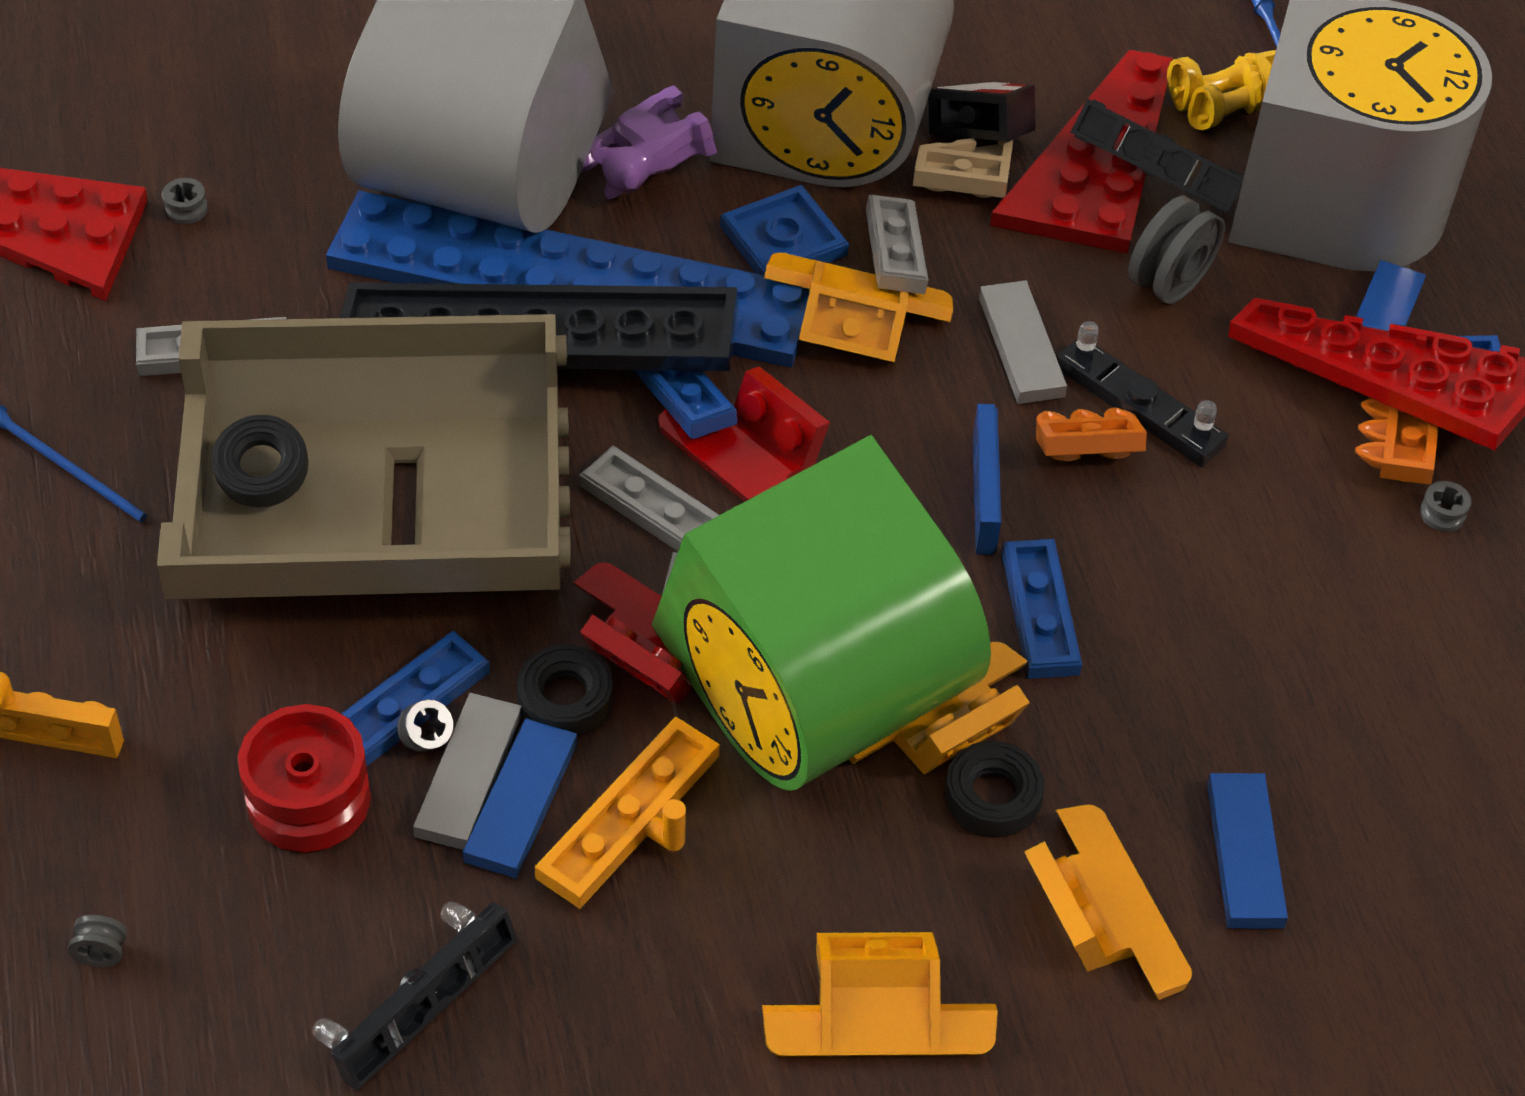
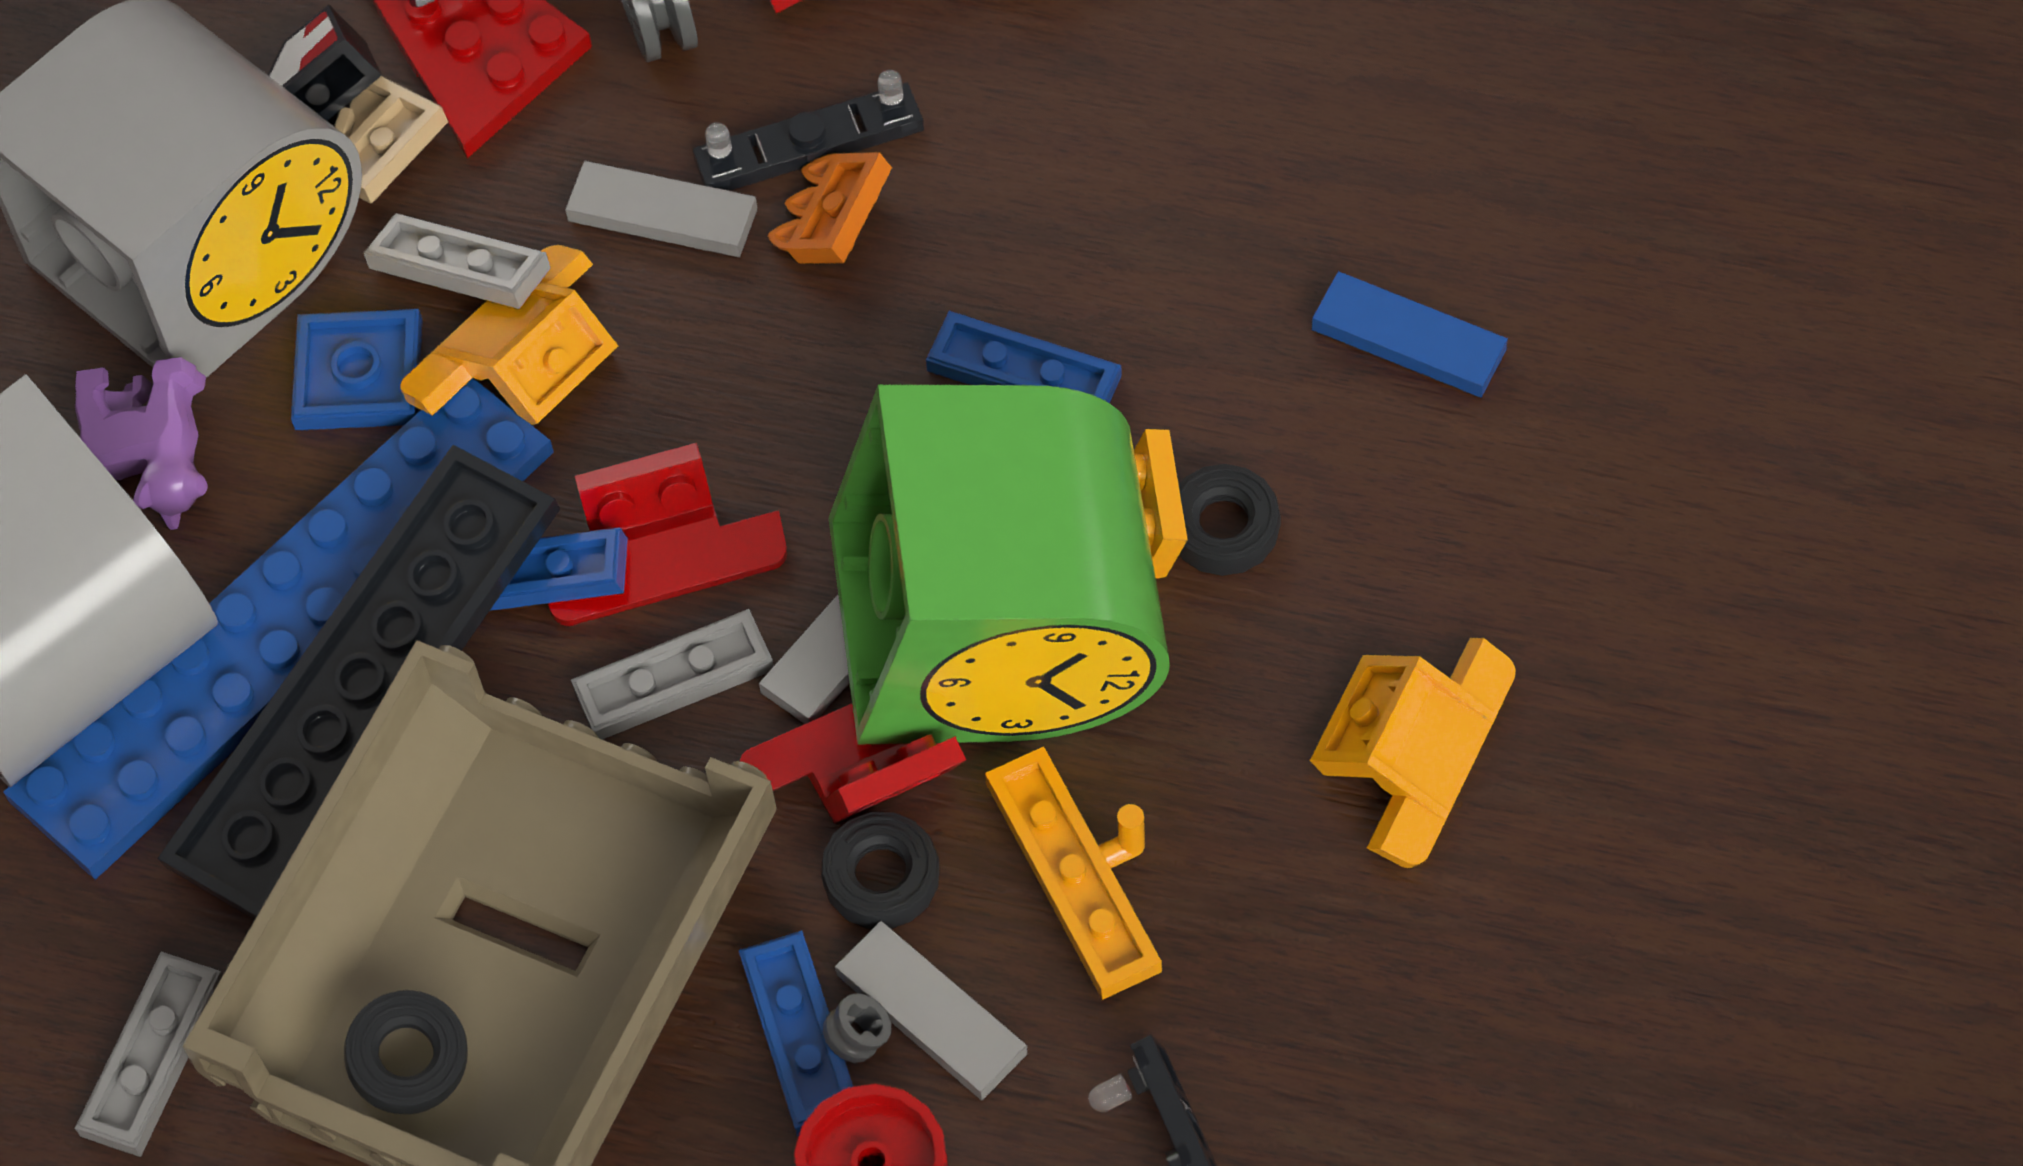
camera: 55 degrees left, 10 degrees up
blue tile [463,718,578,879] -> none
blue tile [973,404,1001,555] -> none
light orange plate [1024,805,1192,1000] -> none

